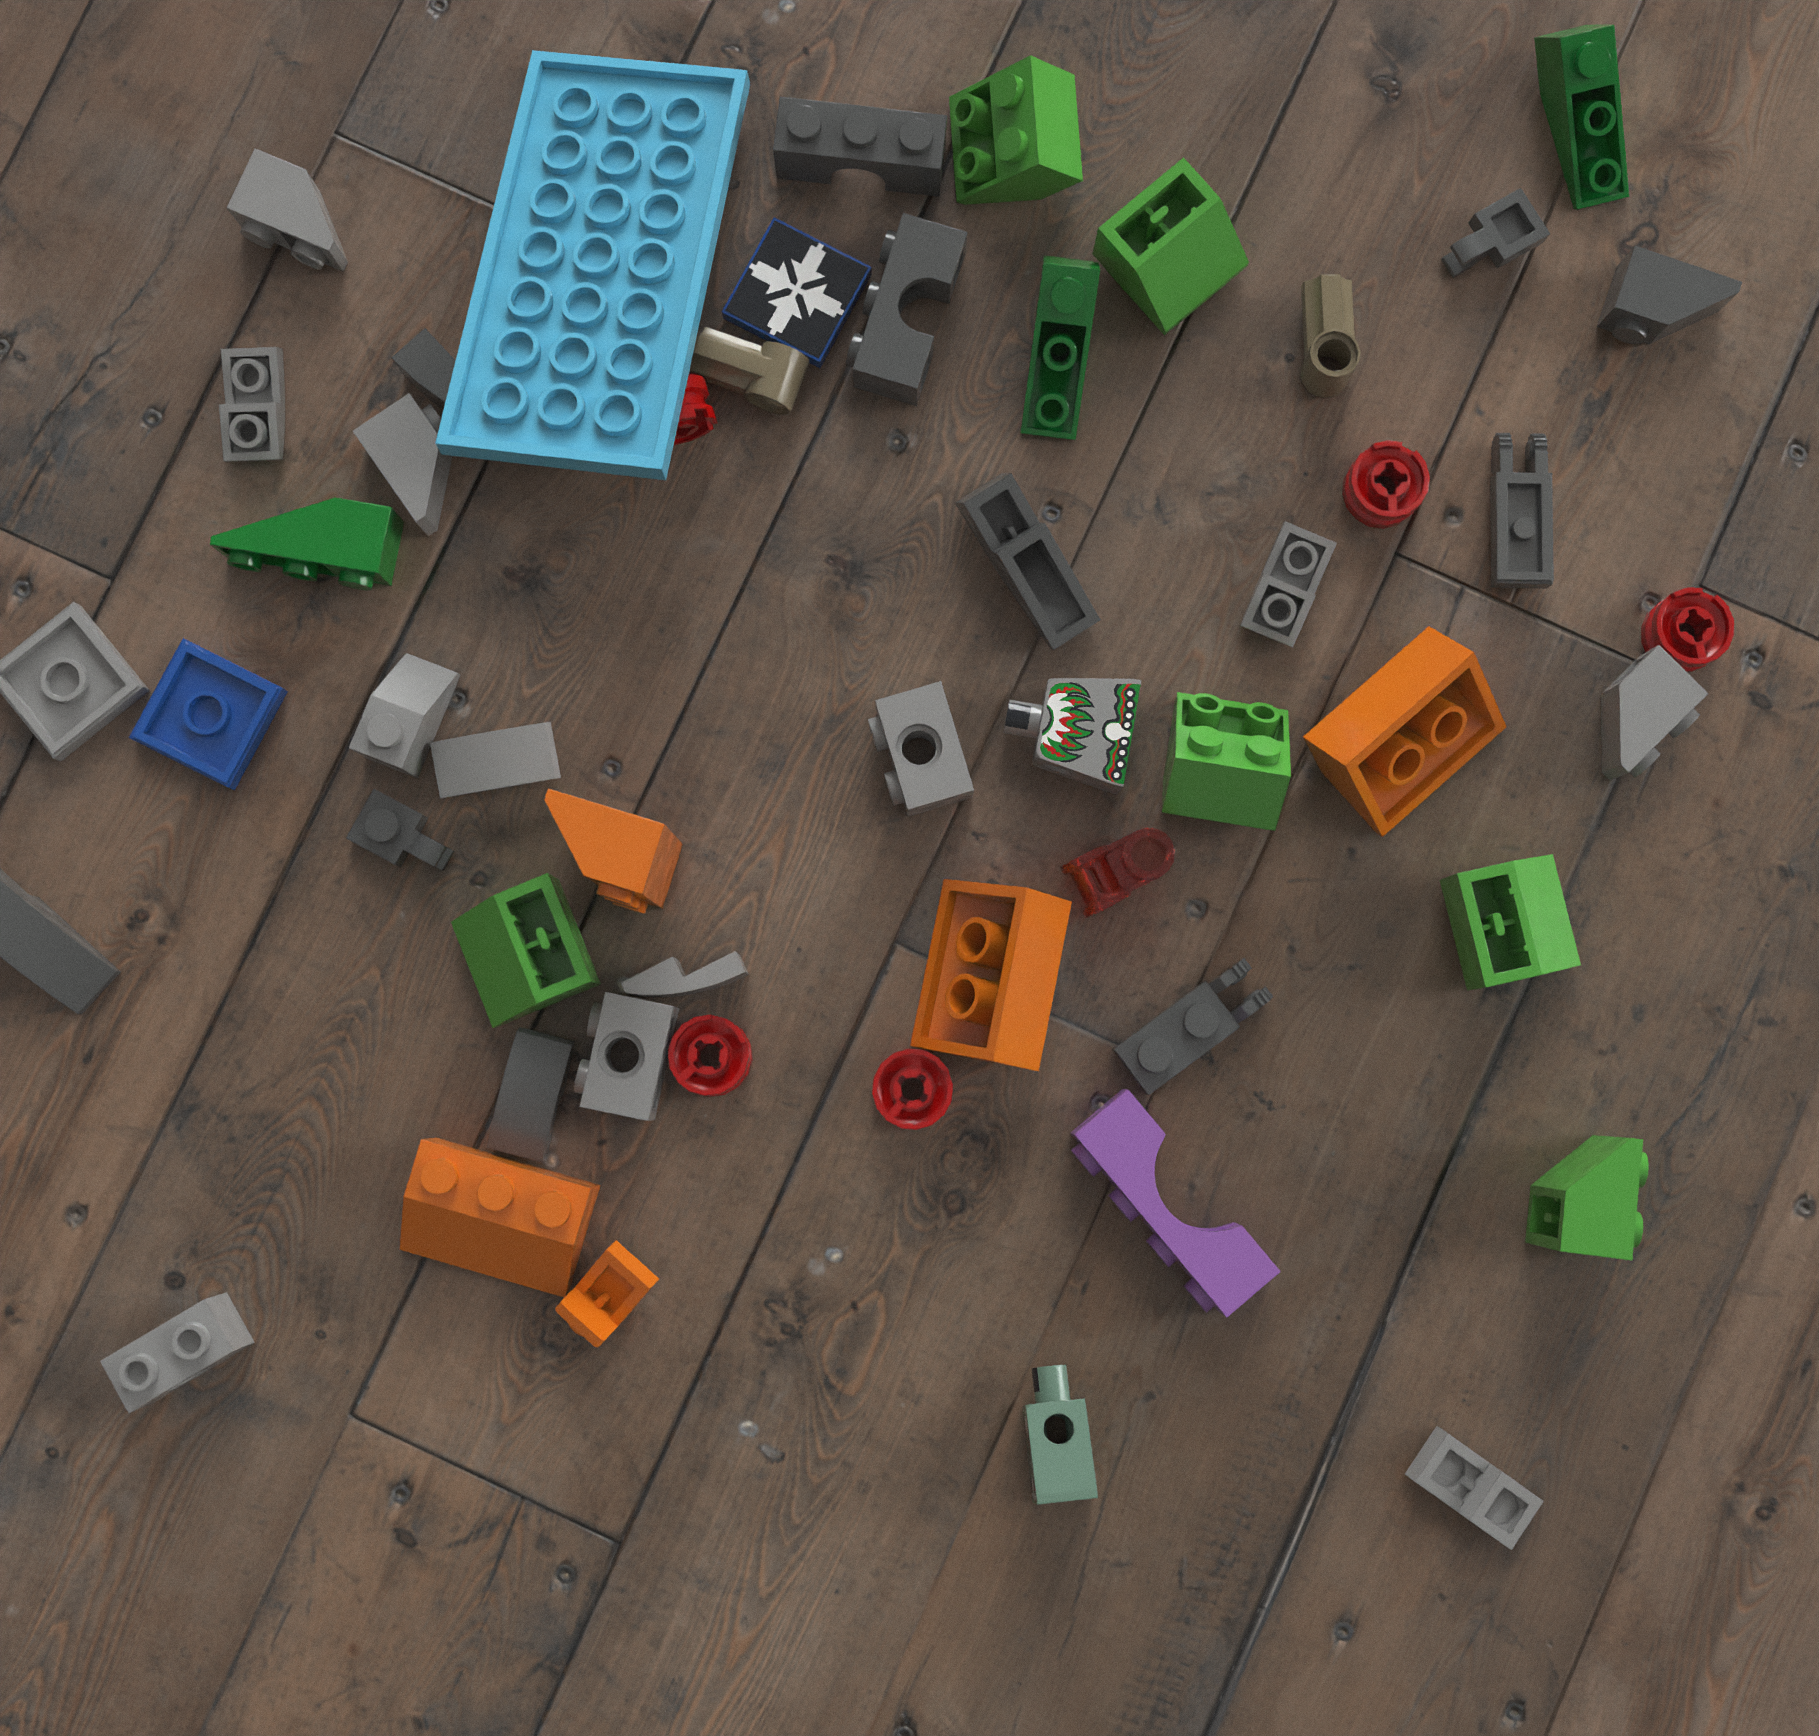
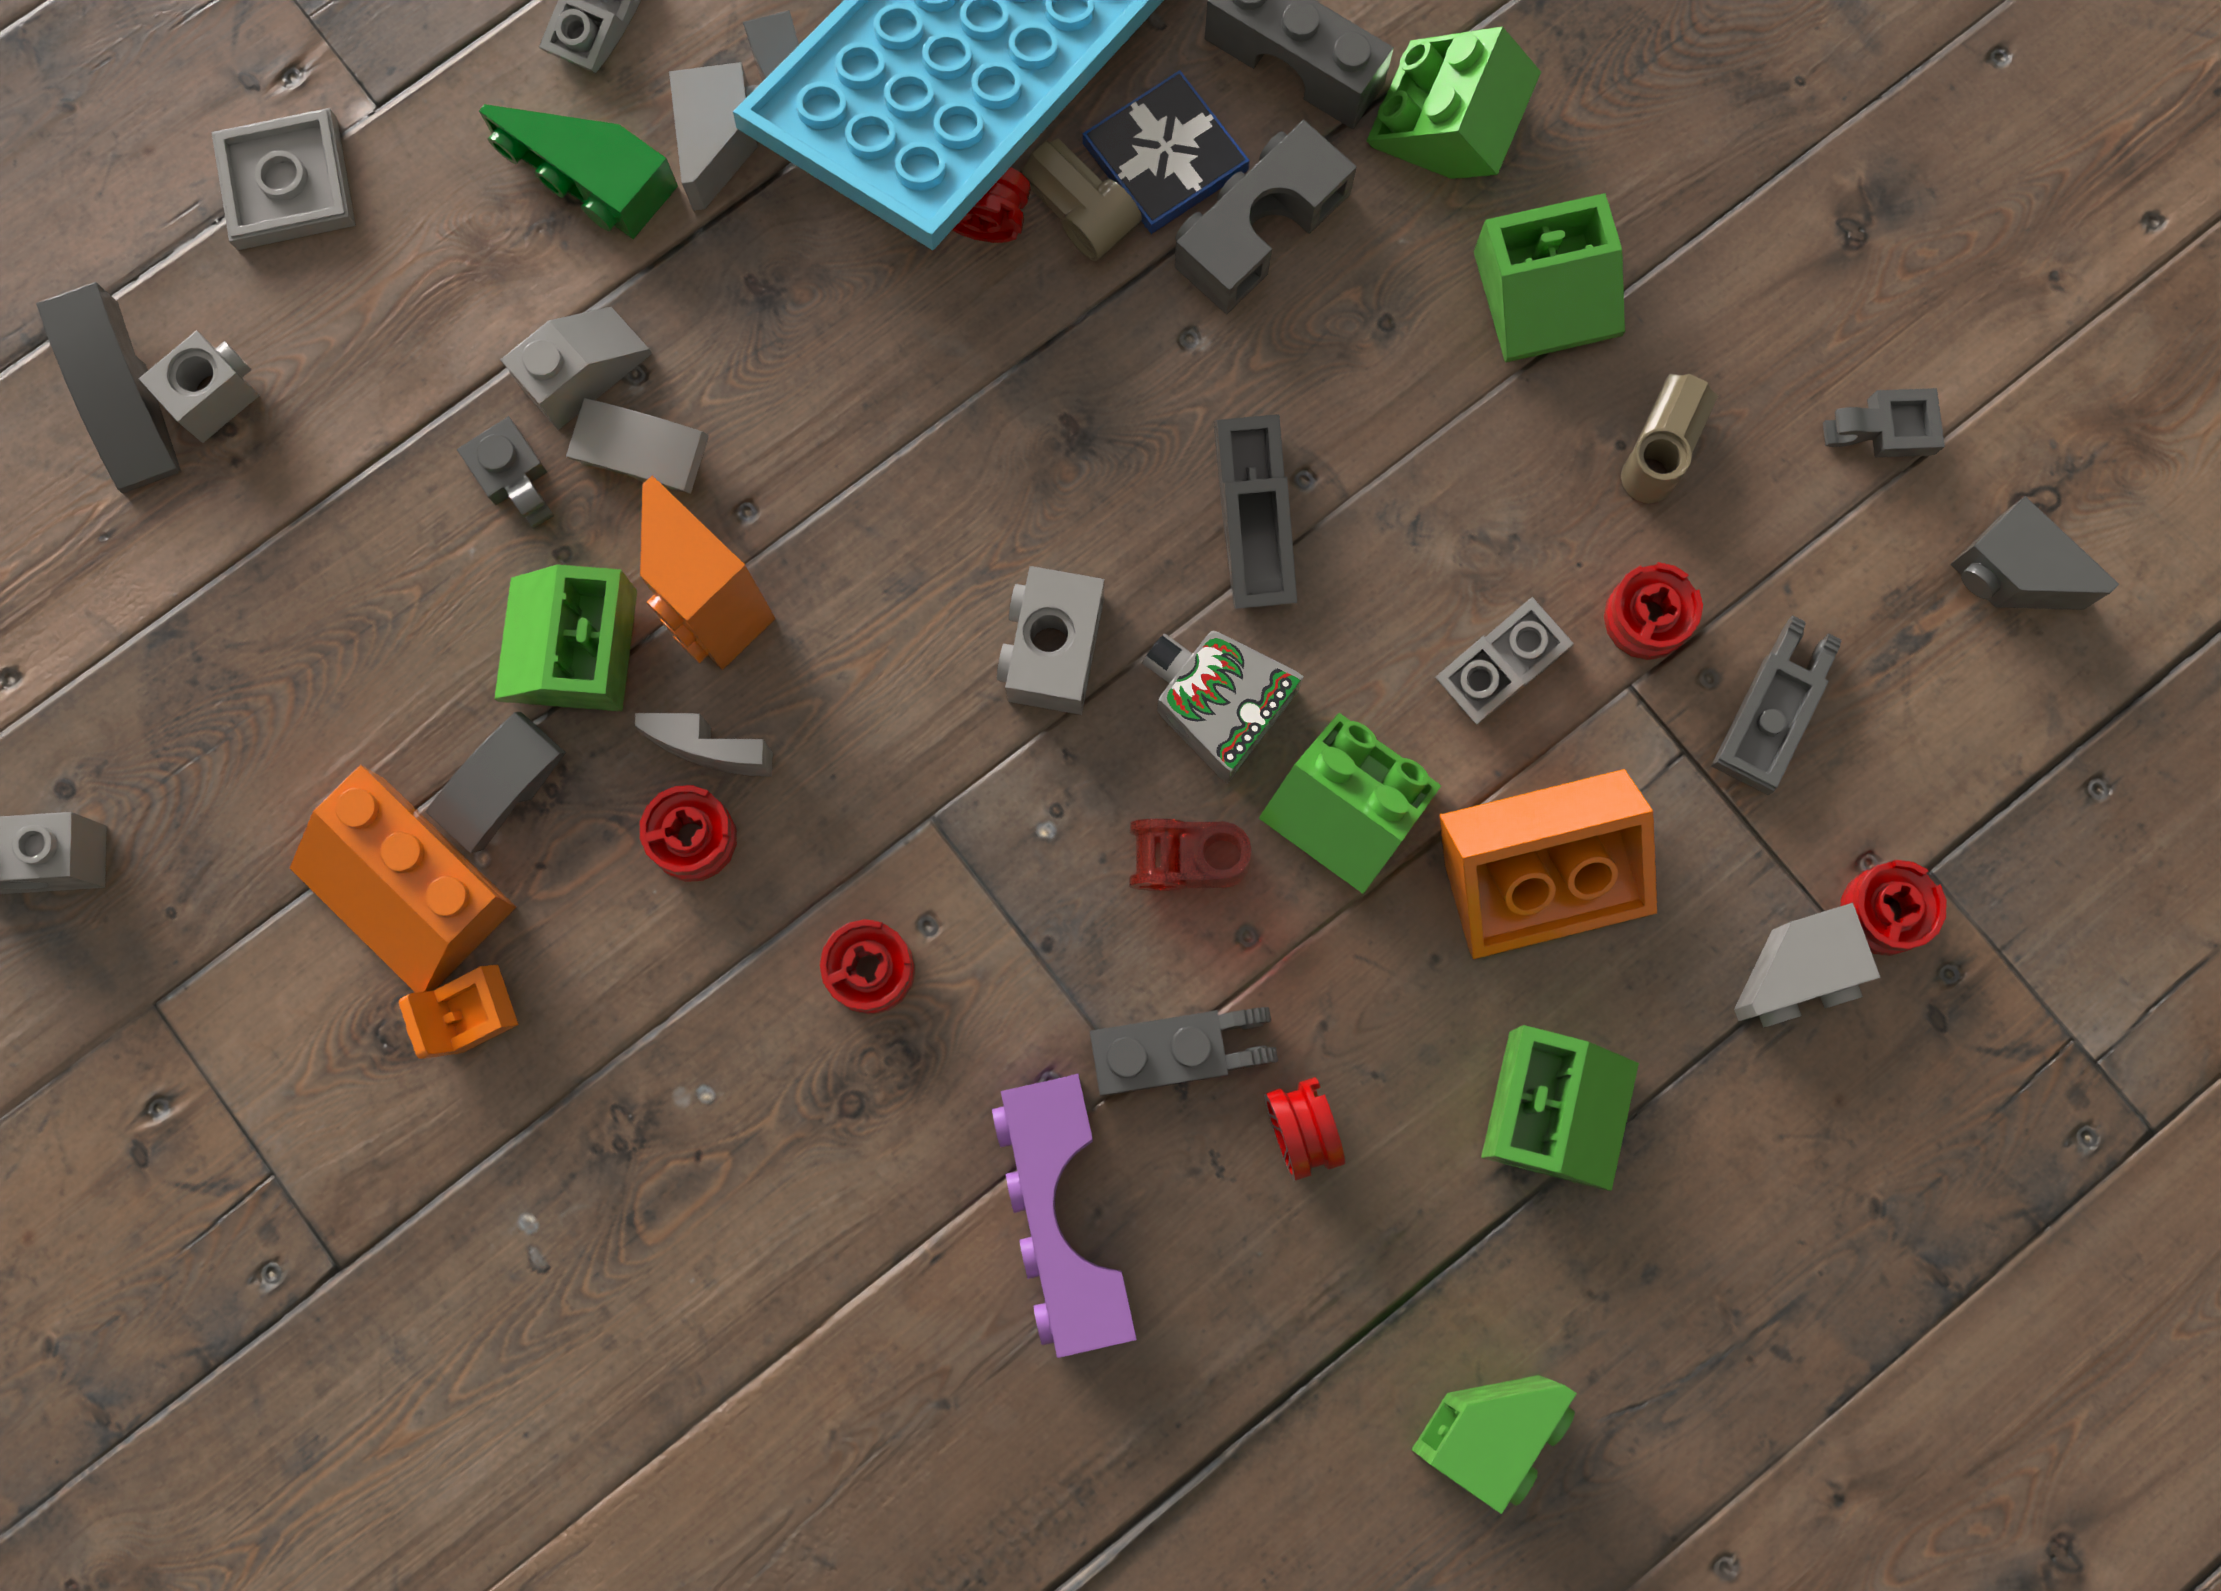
camera: 30 degrees right, 5 degrees down
blue tile [129,638,288,791] -> none
light grey brick [574,992,679,1121] -> none
orange slope [910,879,1072,1072] -> none
green slope [1021,255,1100,440] -> none
sand green torso [1023,1365,1098,1505] -> none
green slope [1534,24,1630,210] -> none
none -> light grey brick [138,330,260,443]
none -> red wheel [1264,1077,1345,1181]

